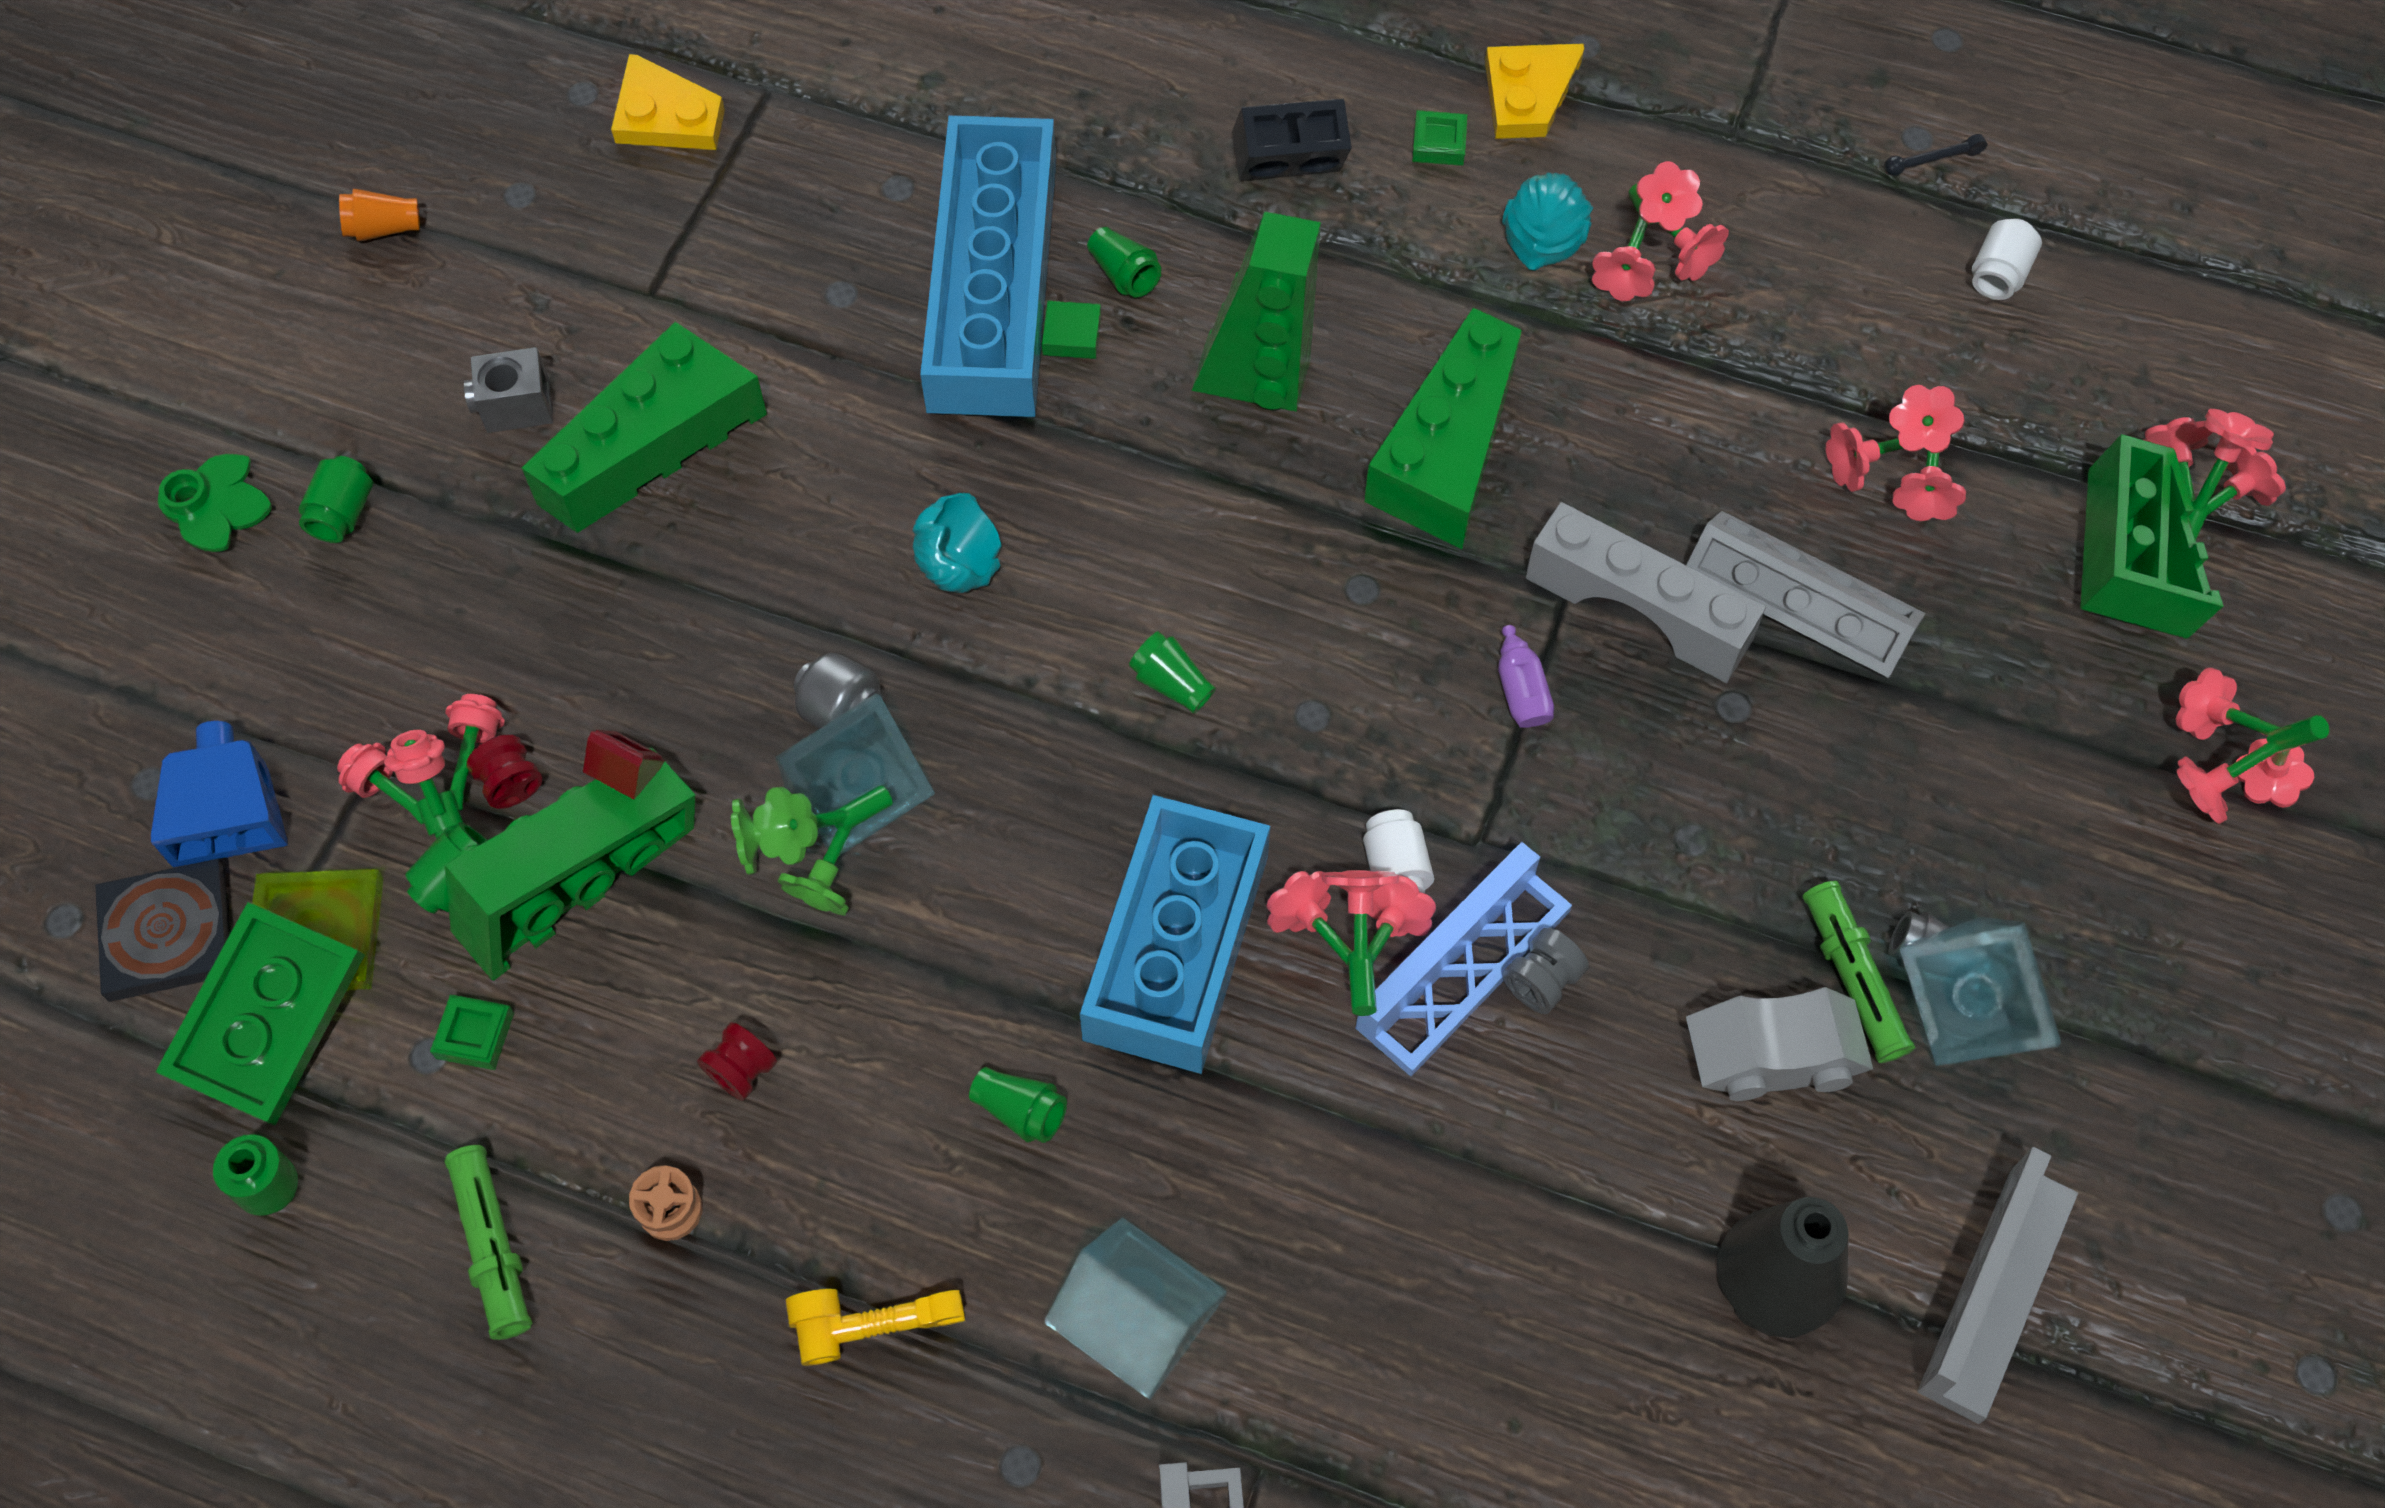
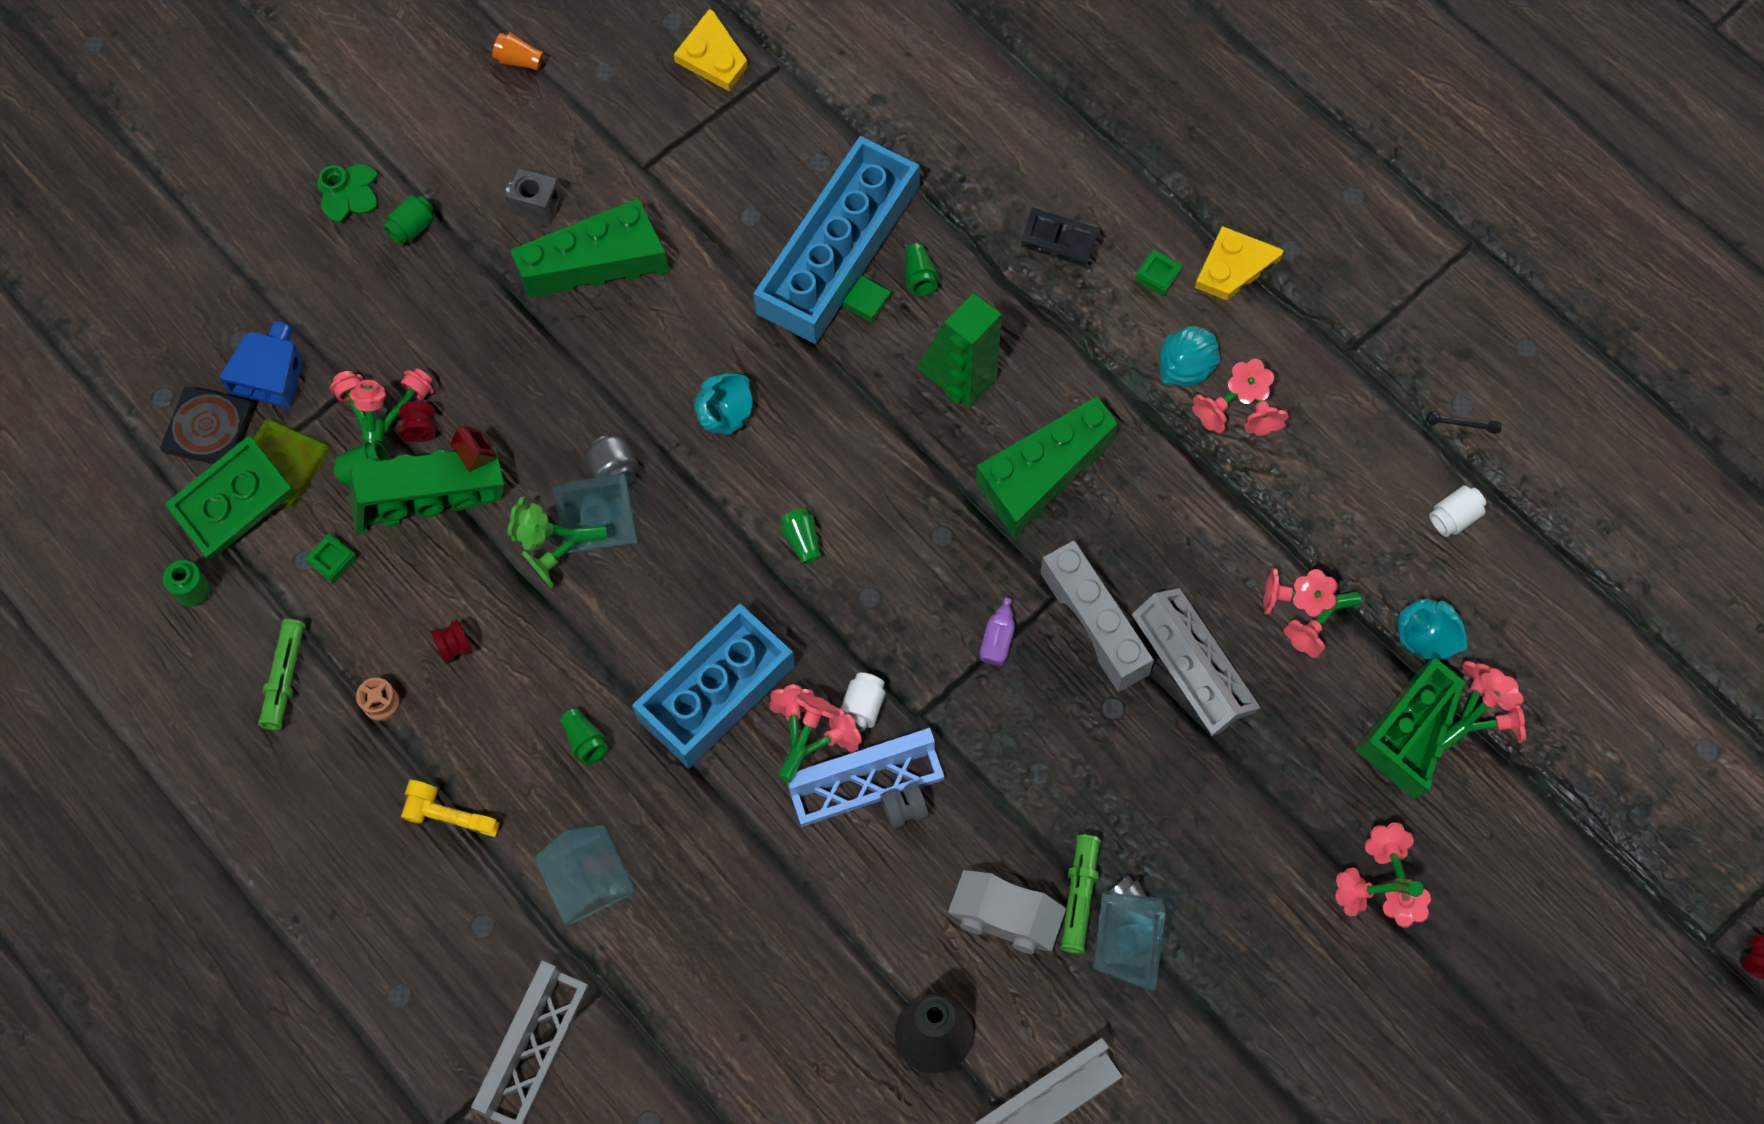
camera: 30 degrees right, 5 degrees up
none -> teal hair [1396,599,1468,660]

